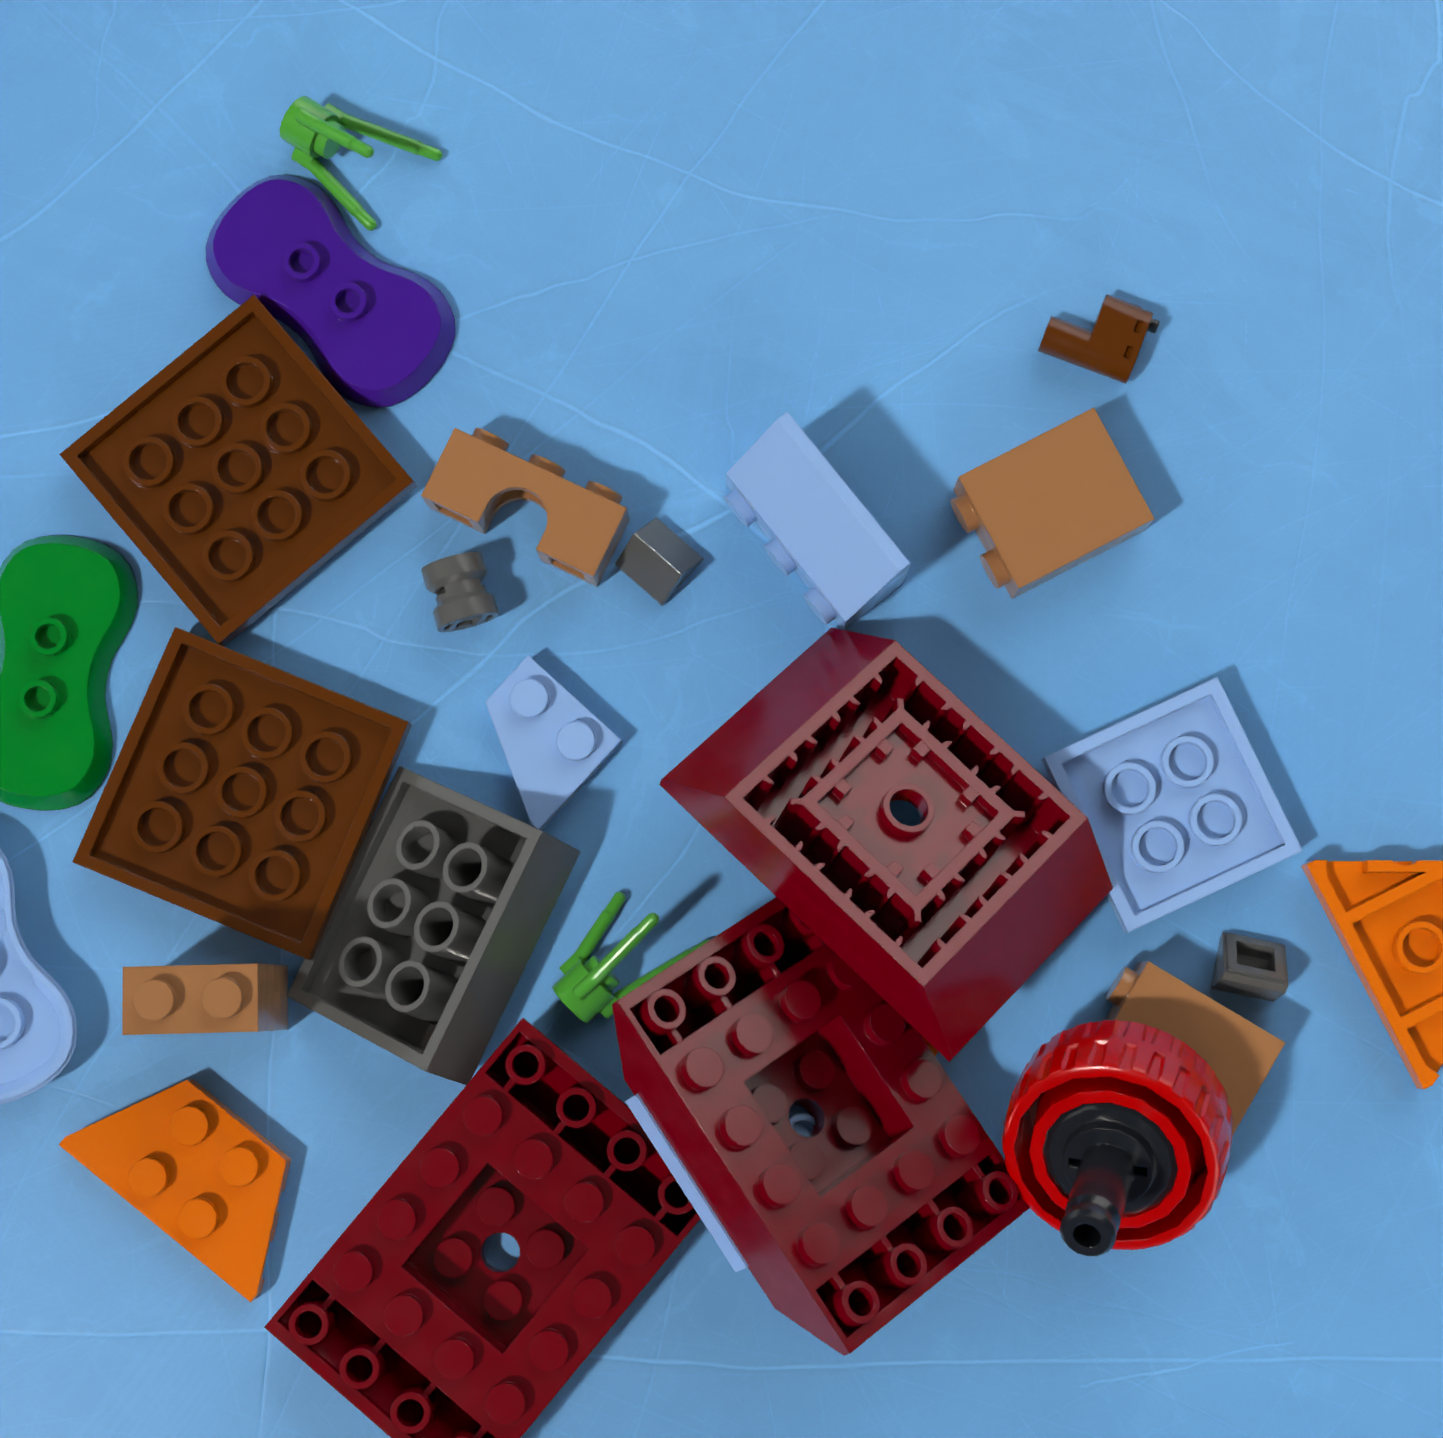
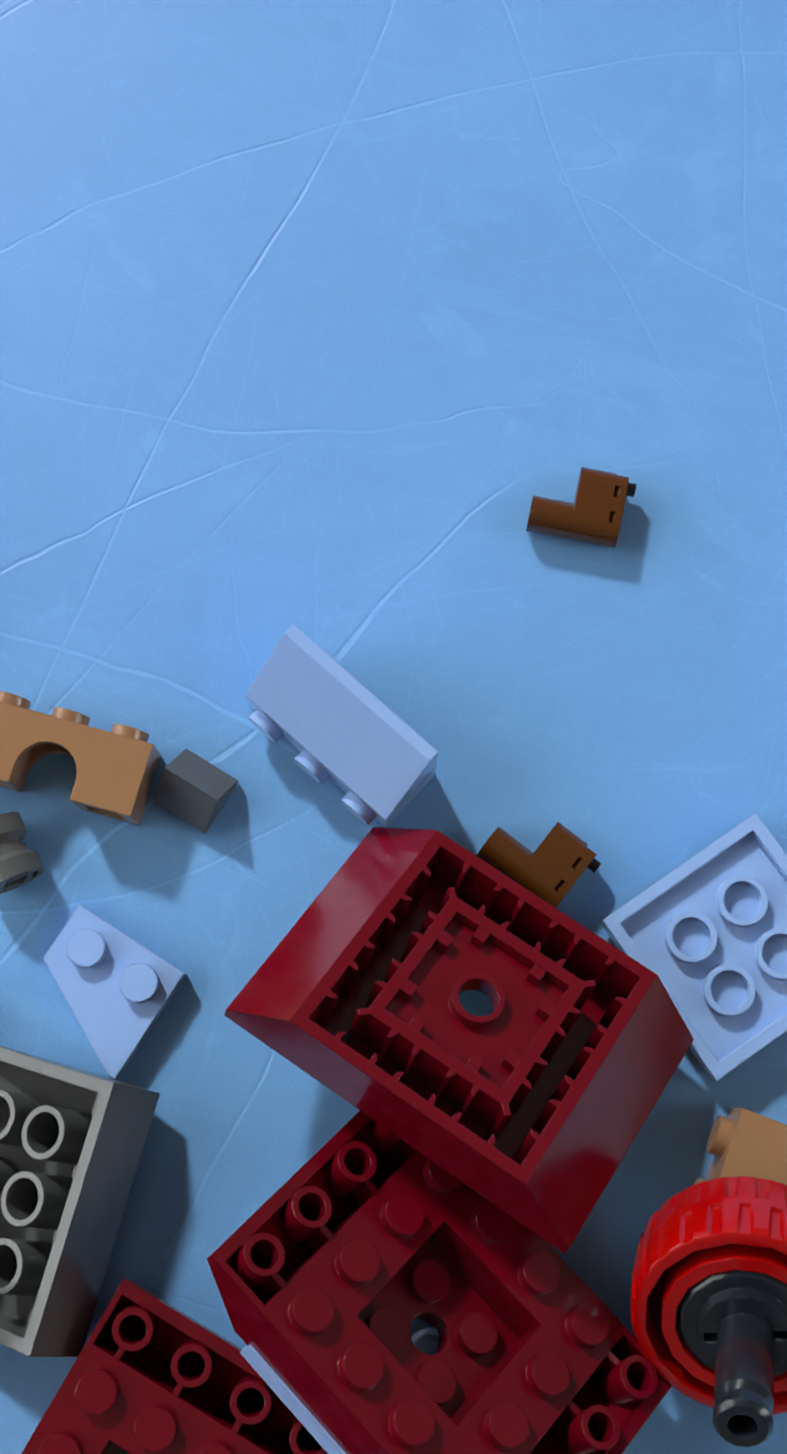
camera: 15 degrees left, 5 degrees down
bright green plant [552,892,710,1023] -> none
medium nougat brick [950,408,1155,599] -> none
none -> reddish brown piece [476,822,602,908]

